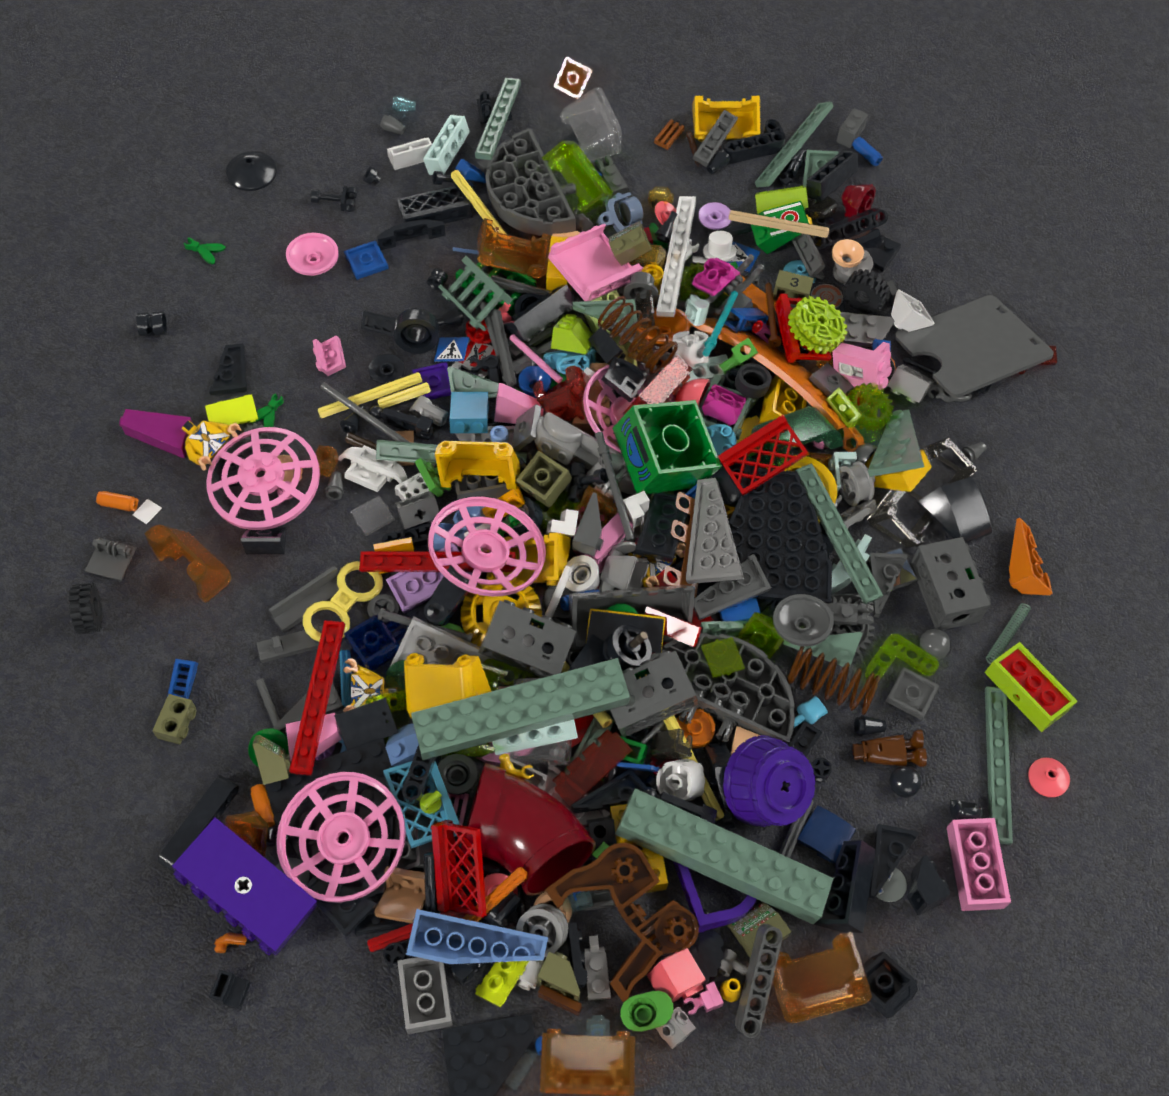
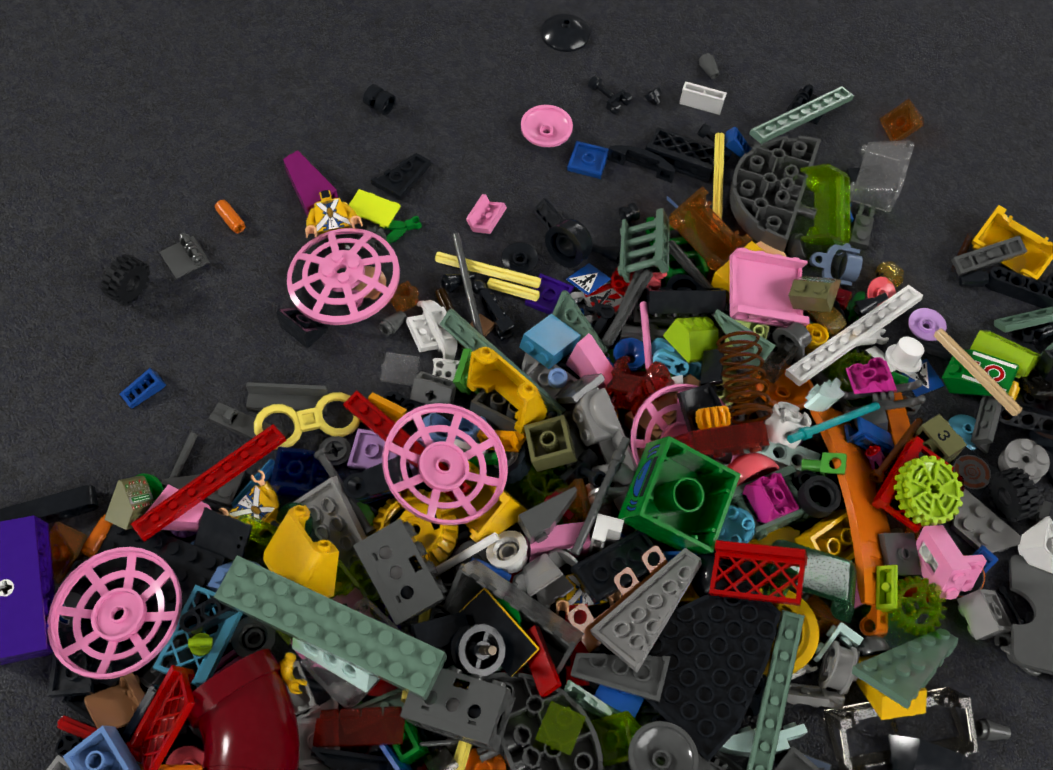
camera: 40 degrees right, 0 degrees up
white sticker [133,499,162,524] -> none
clear orange windscreen [144,525,231,603] -> none
olive brick [153,694,197,744] -> none
green piece [184,238,225,264] -> none
clear light blue cone [392,95,416,112] -> none
light grey piece [409,396,449,427] -> none
light aqua brick [423,115,470,175] -> none
white piece [546,509,579,537] -> none
dark orange tile [654,120,685,150] -> none
light nougat piece [832,239,864,268] -> none
none -> light orange gear [695,405,731,430]

